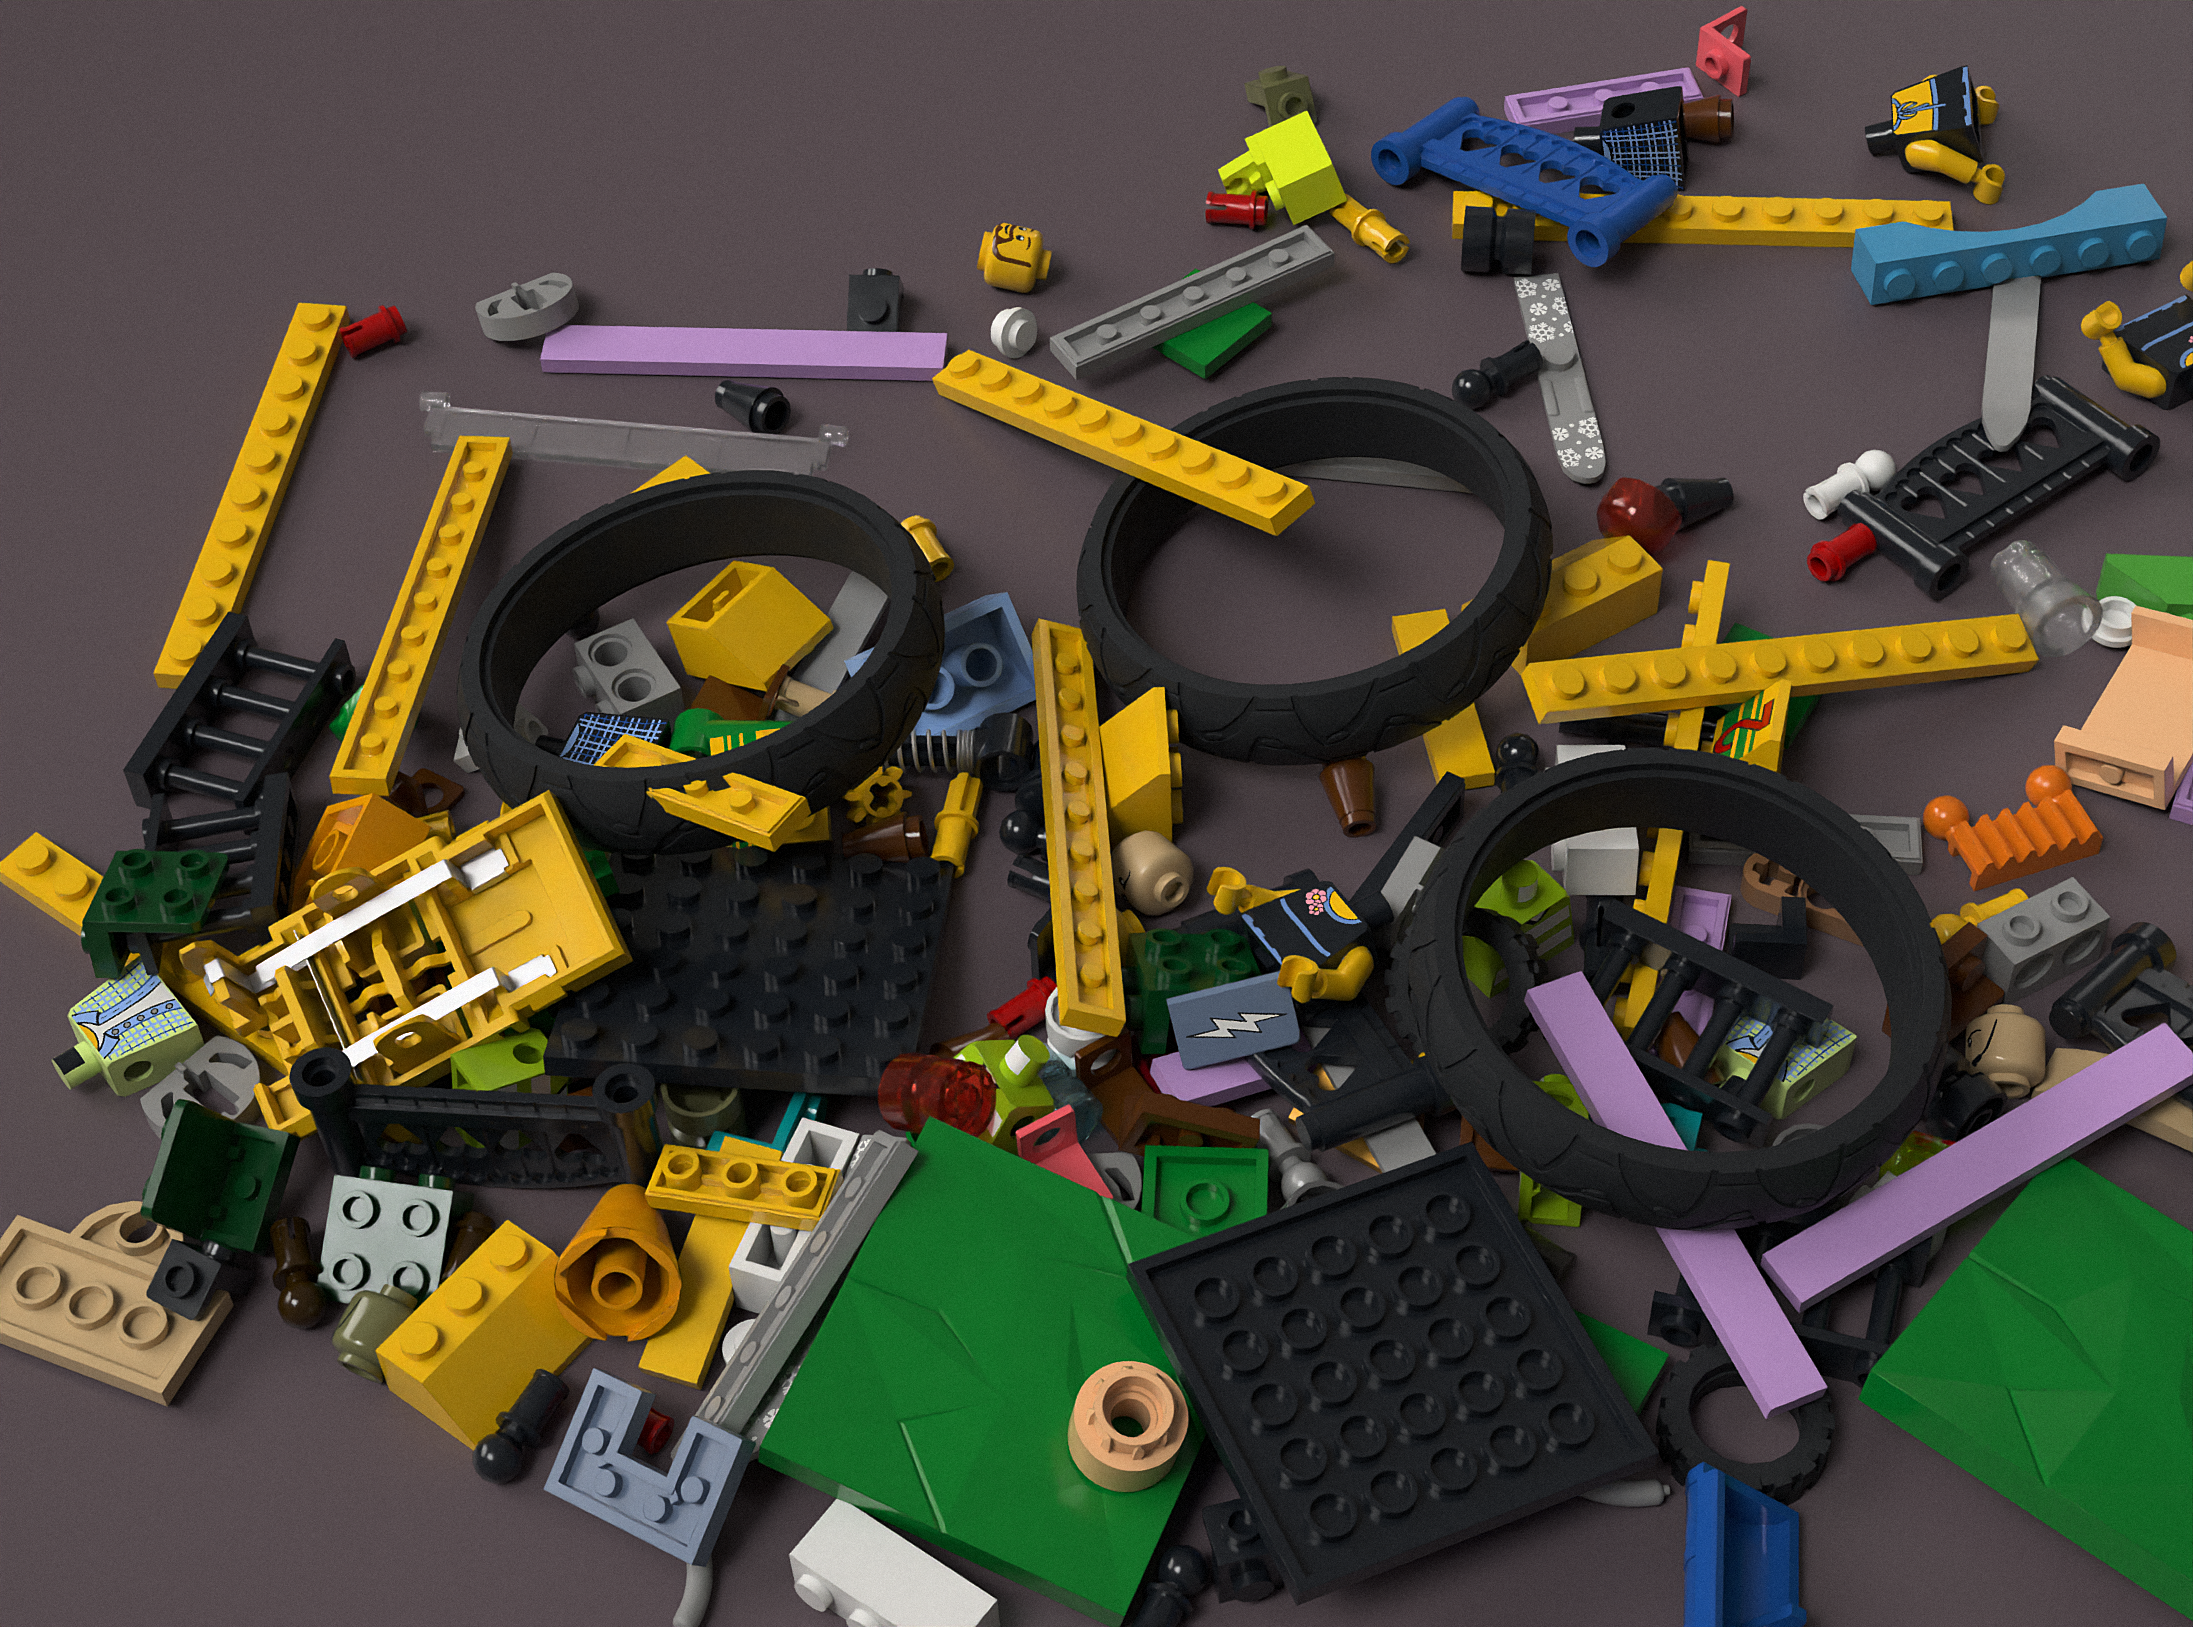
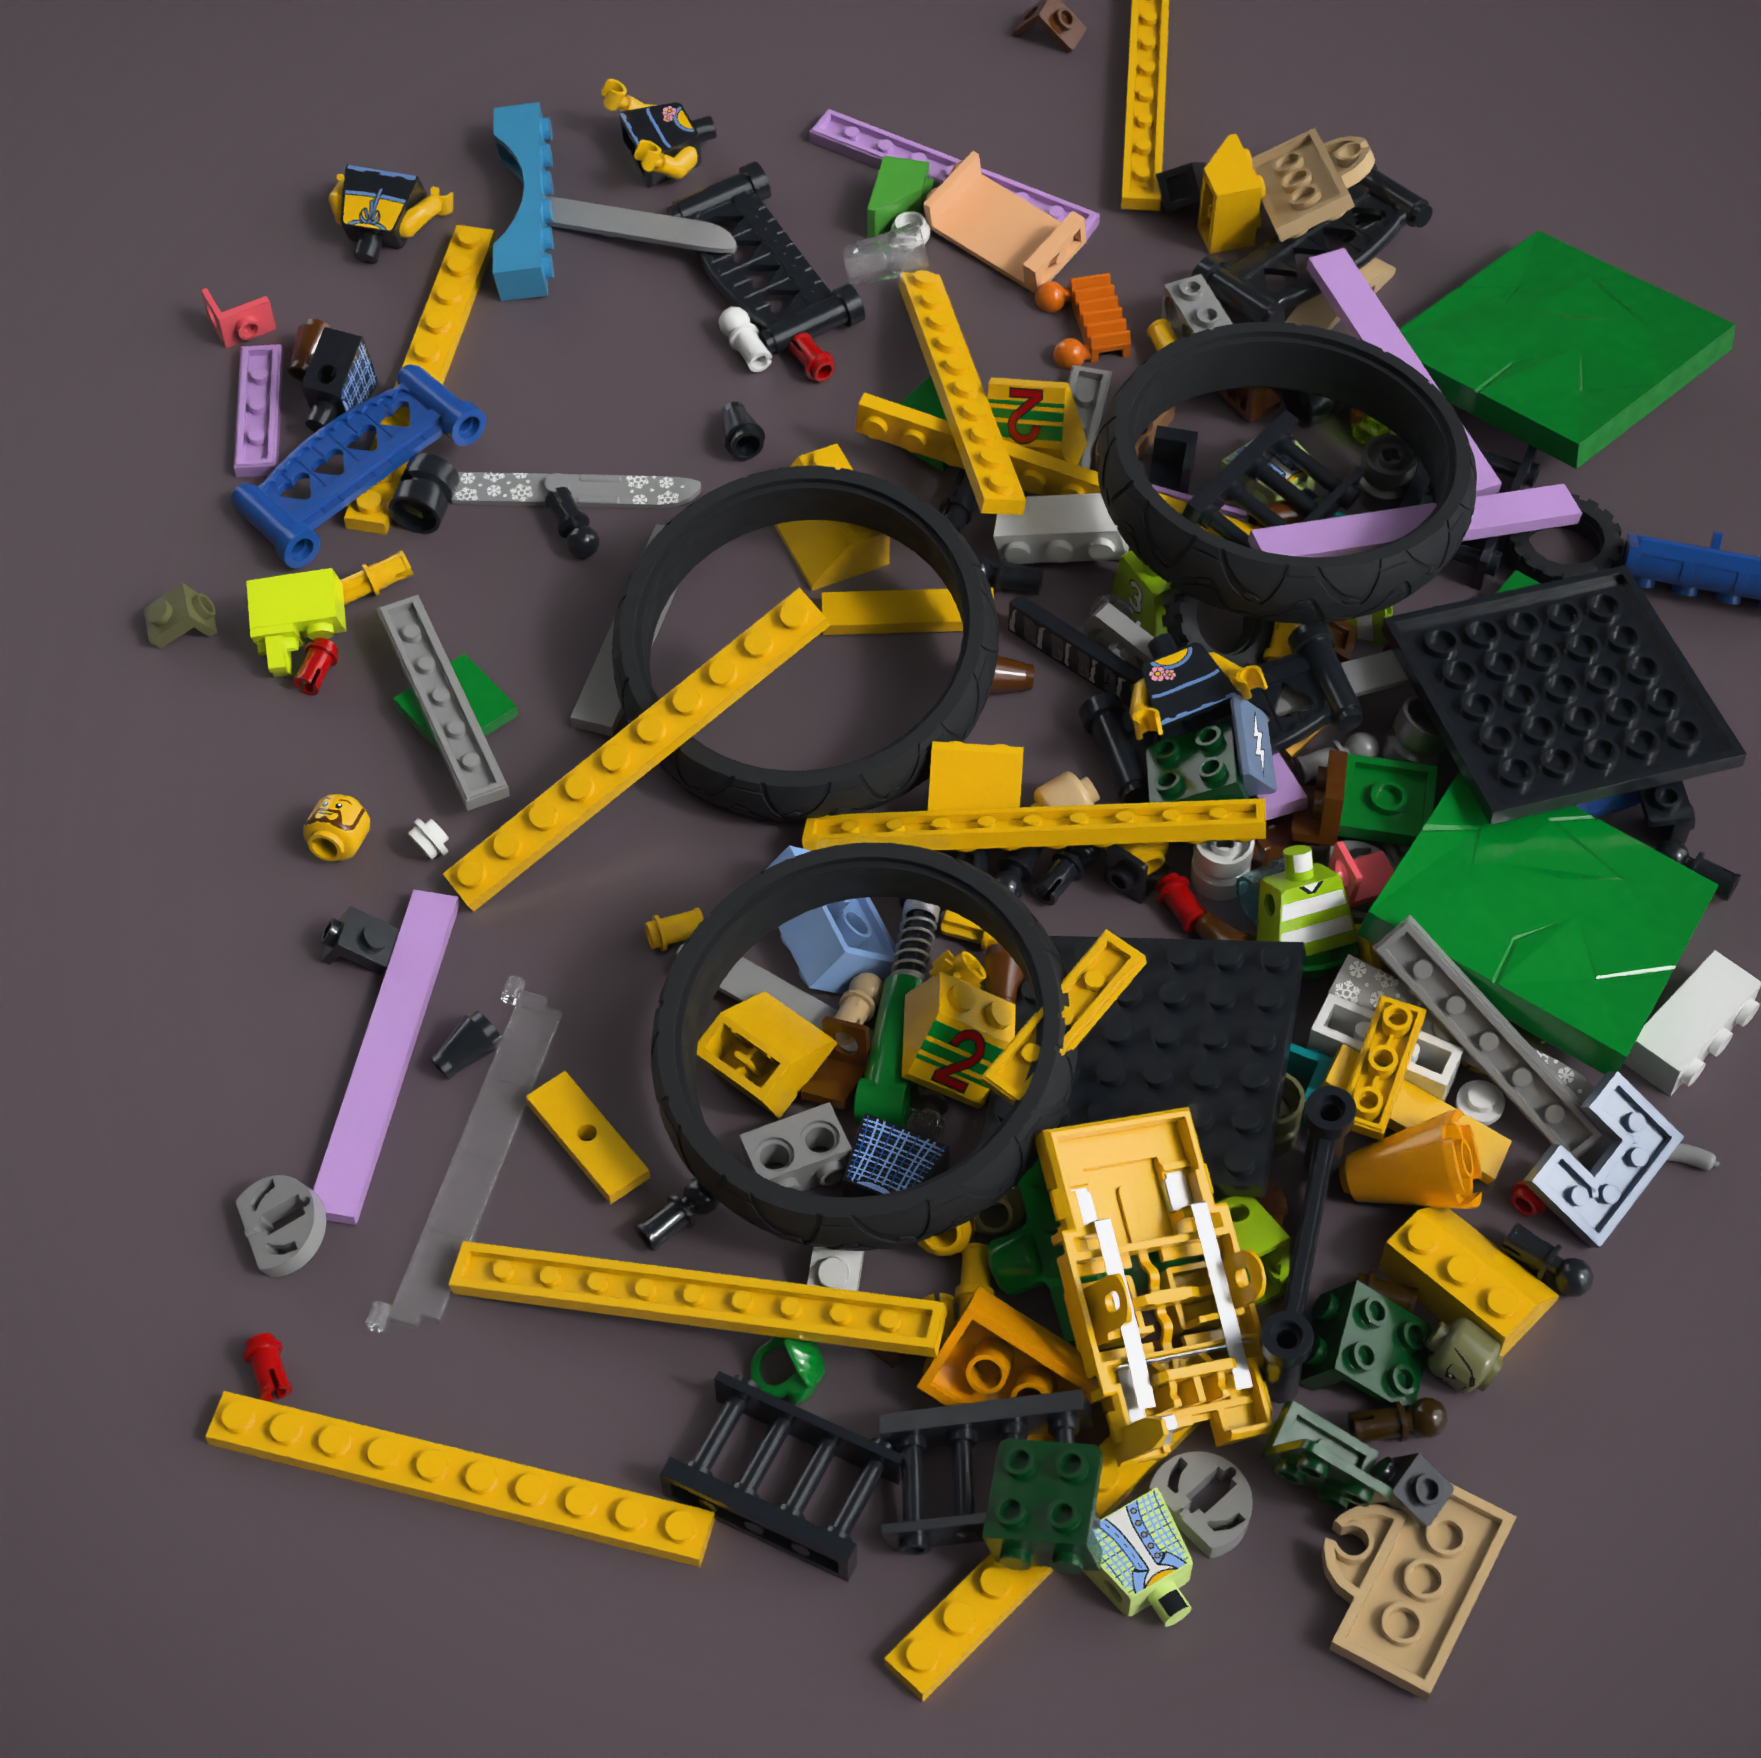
camera: 85 degrees left, 5 degrees up
clear red wheel [878,1052,996,1137] -> none
light nougat piece [1068,1361,1188,1492] -> none
clear red hair [1596,477,1682,557] -> none

